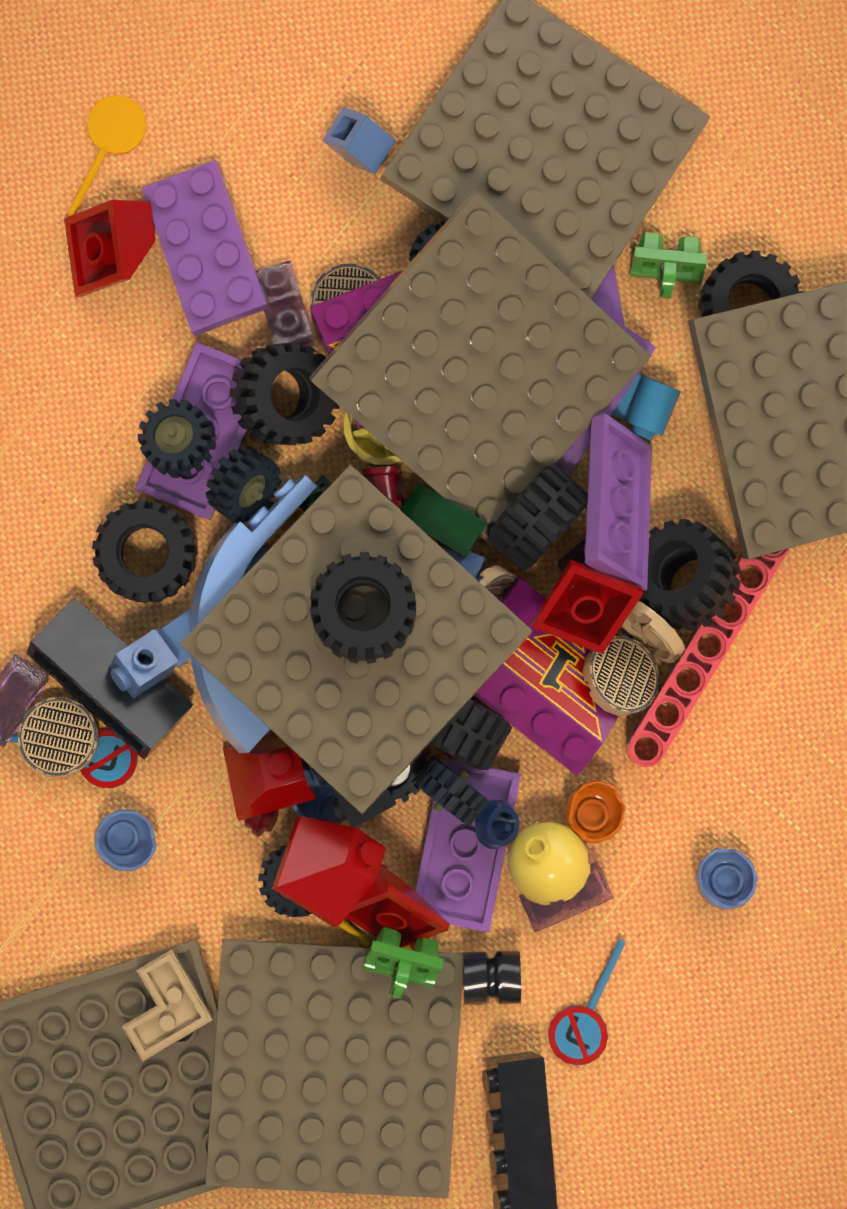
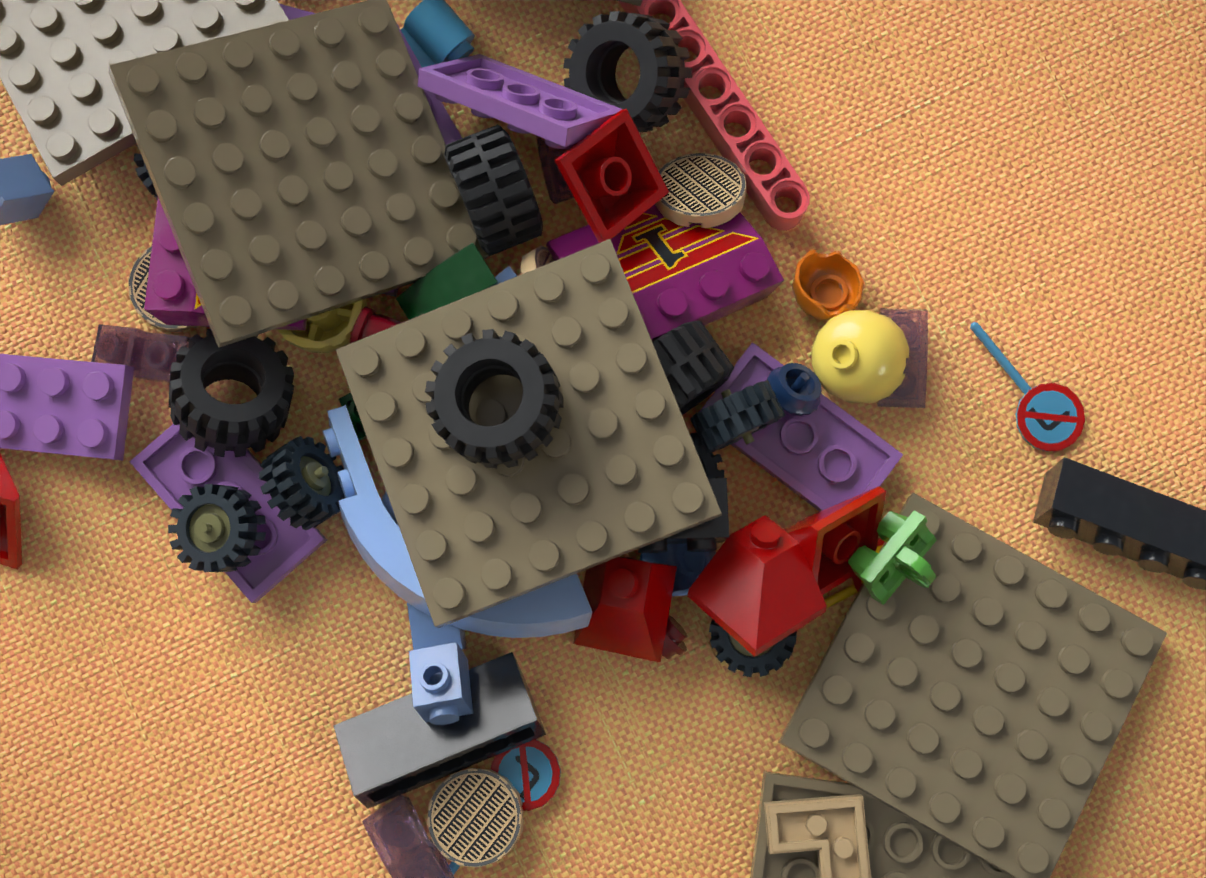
camera: 70 degrees left, 5 degrees down
black tyre [92,500,198,603] -> none
medium blue hair [94,809,157,871] -> none
black wheel [463,951,521,1005] -> none
tan tile [621,601,685,663] -> none
medium blue hair [695,848,758,910] -> none

